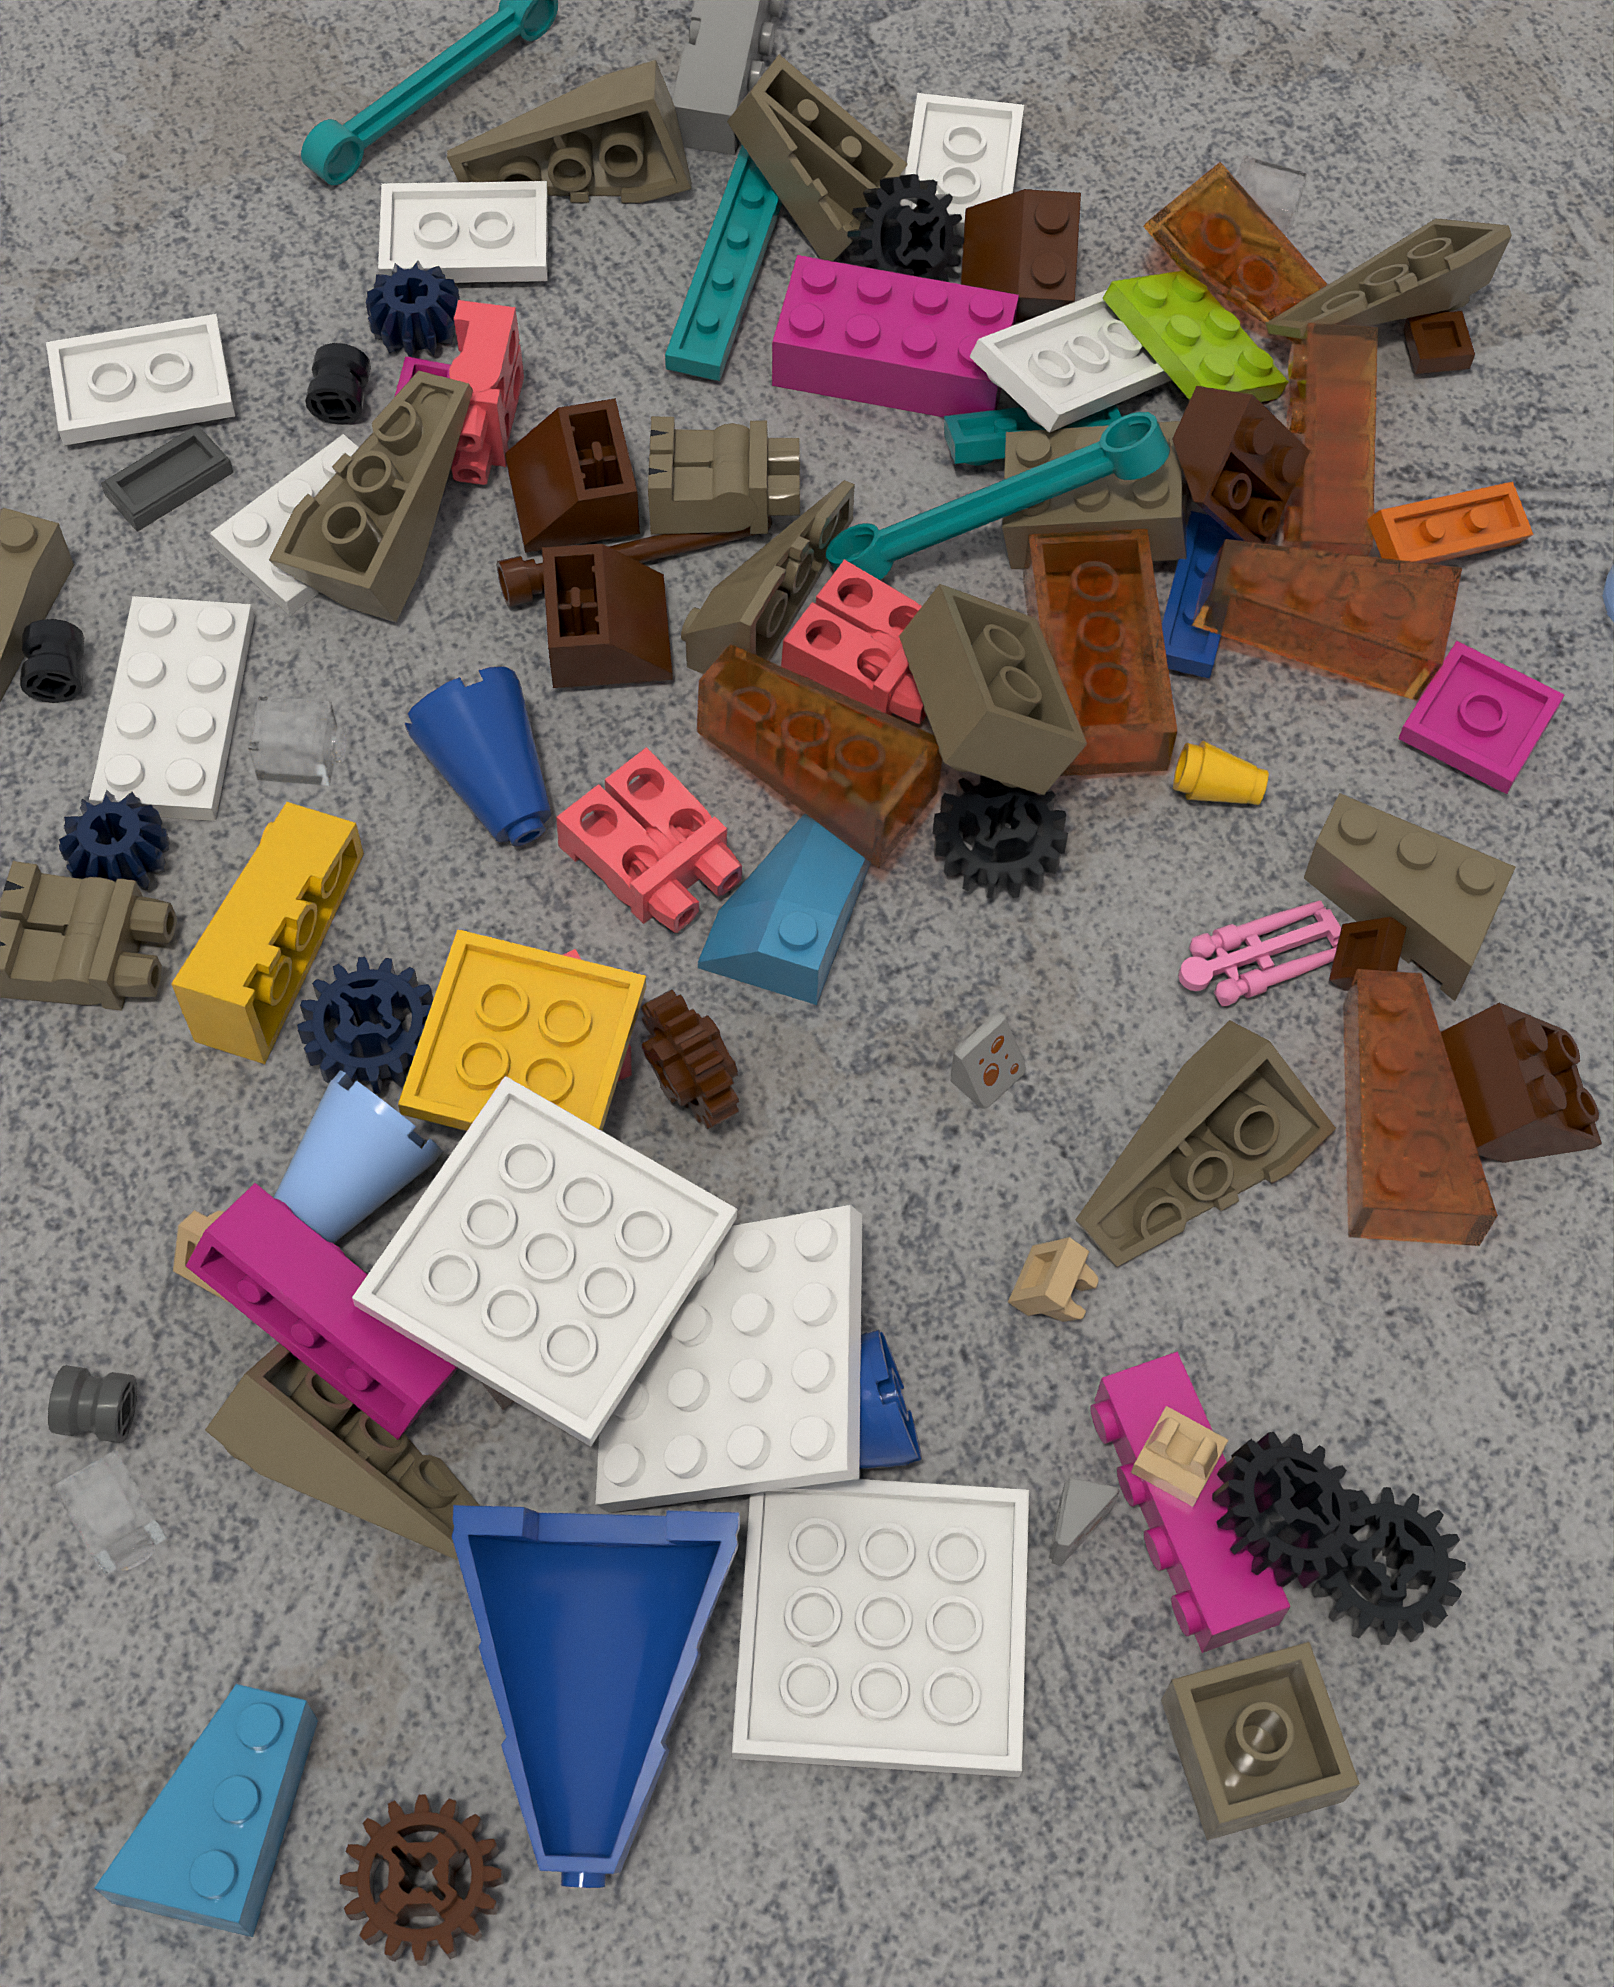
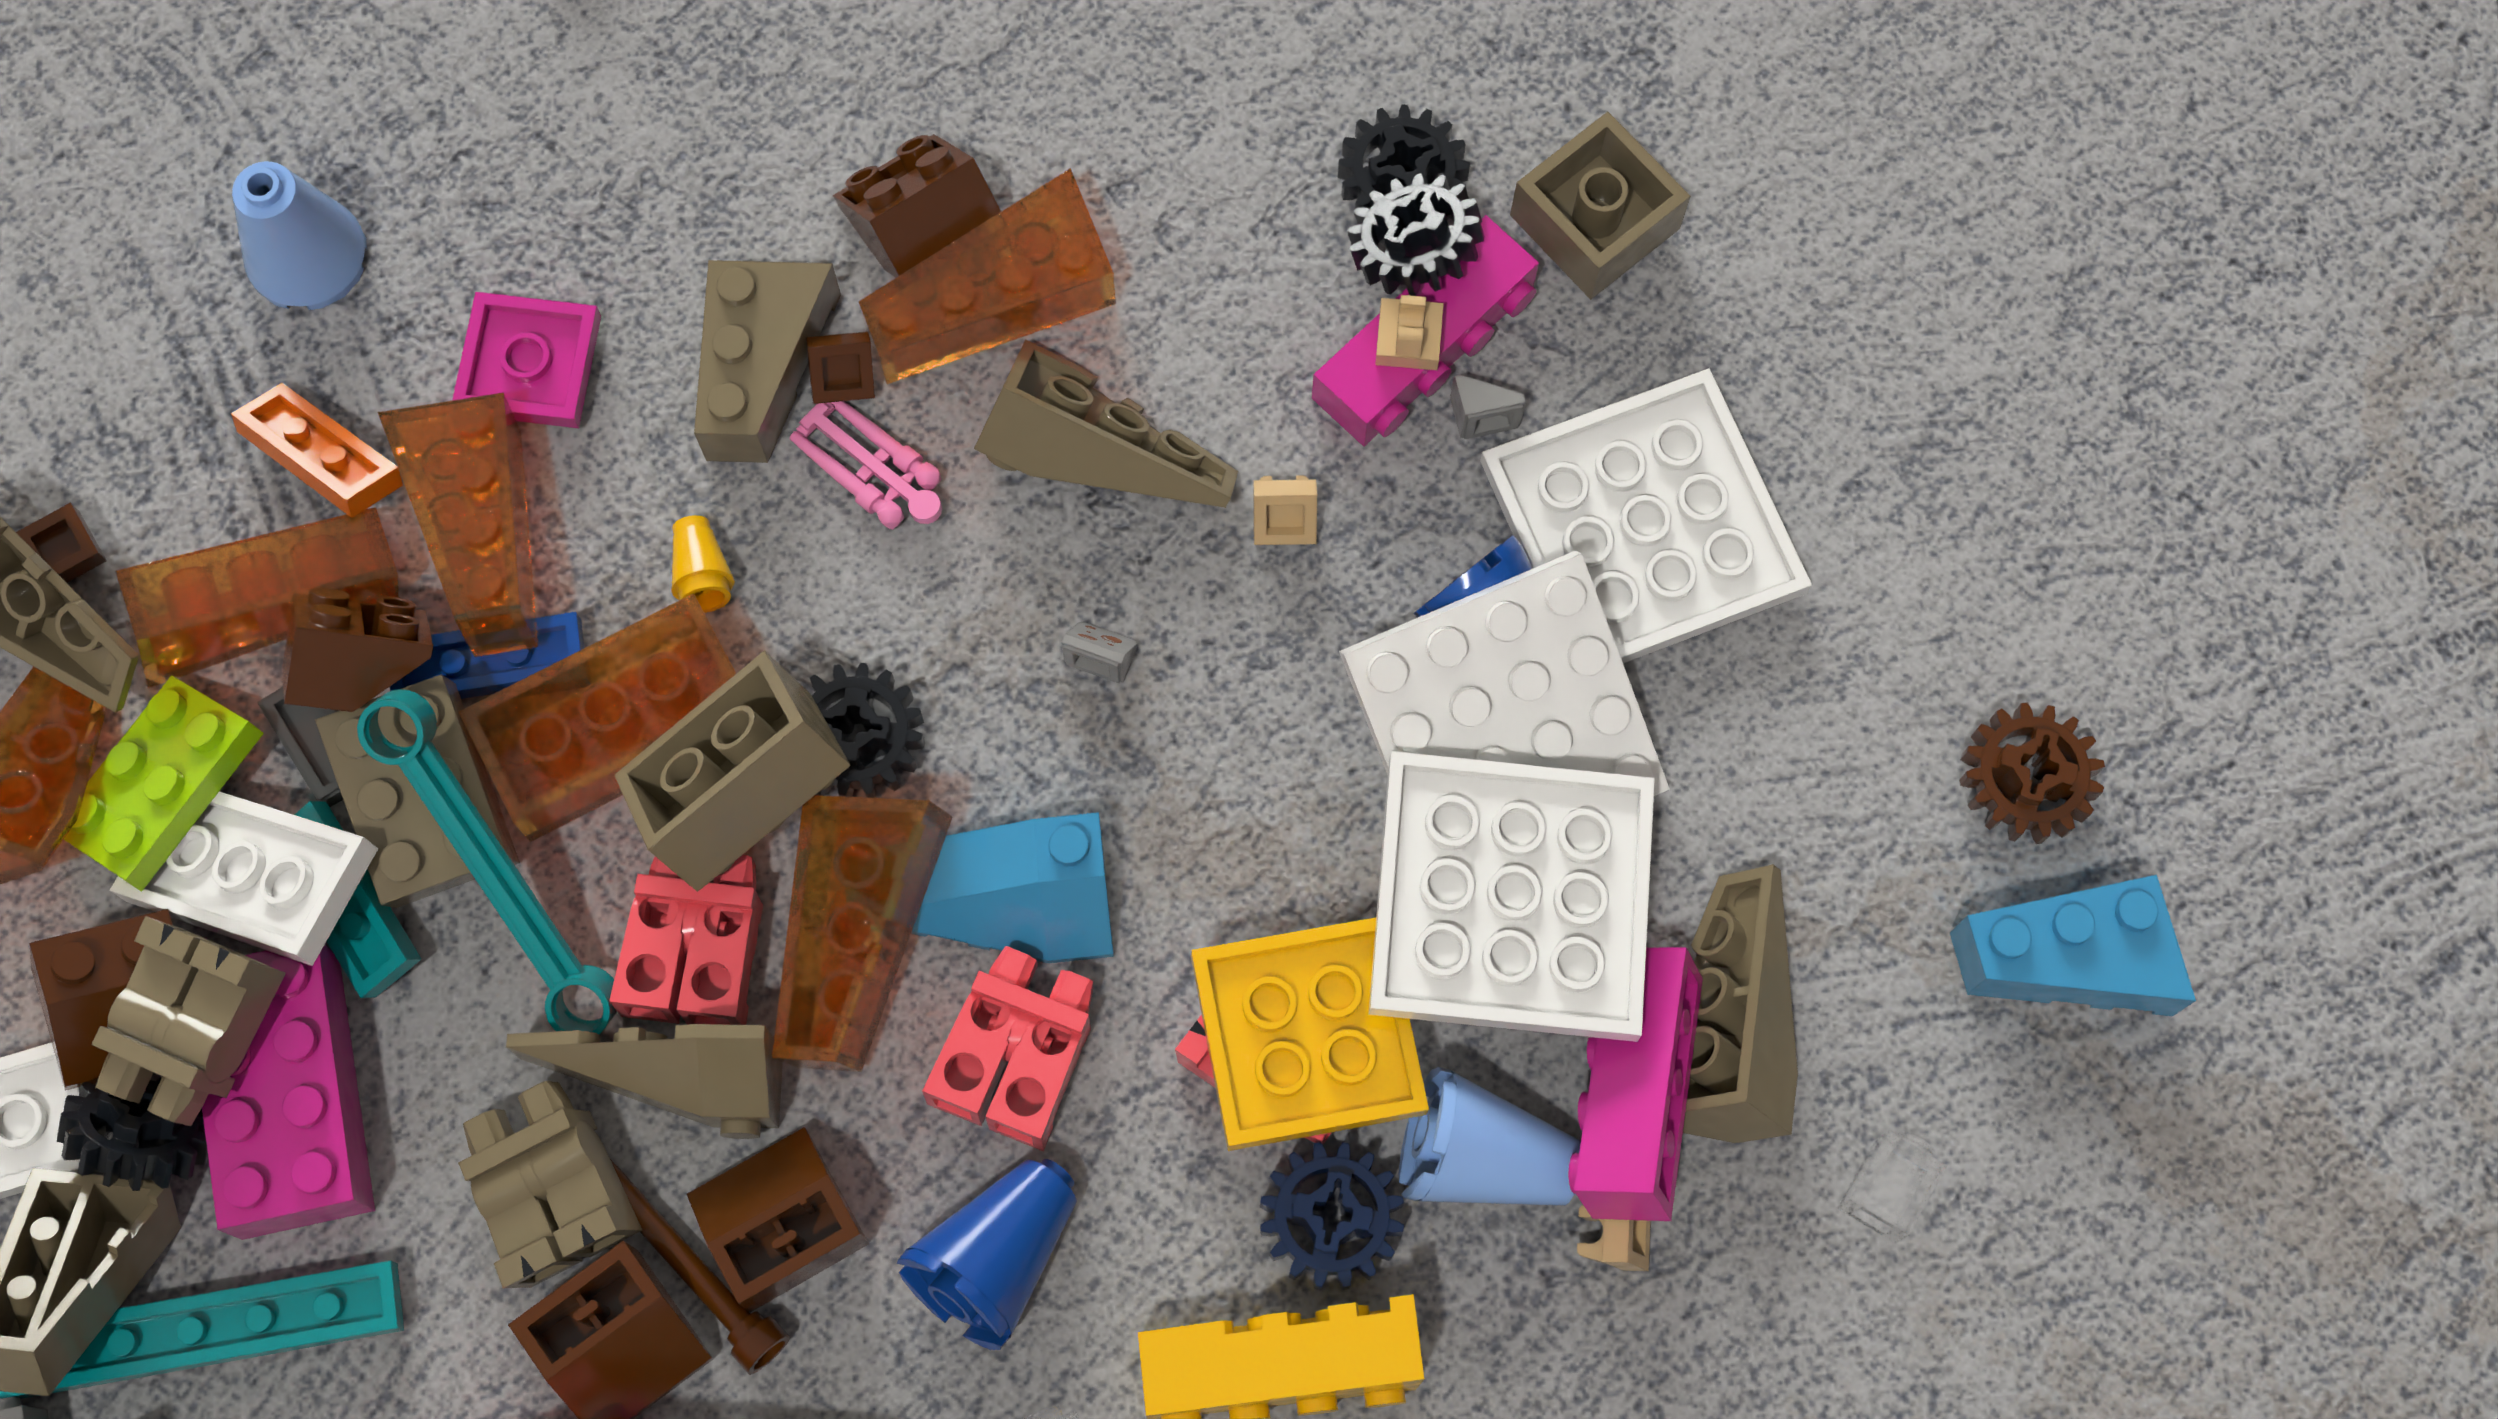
camera: 115 degrees left, 10 degrees up
dark grey wheel [48,1365,137,1443] -> none
blue cone [452,1505,740,1888] -> none
reddish brown gear [641,989,739,1129] -> none
none -> dark tan hips [91,916,286,1126]

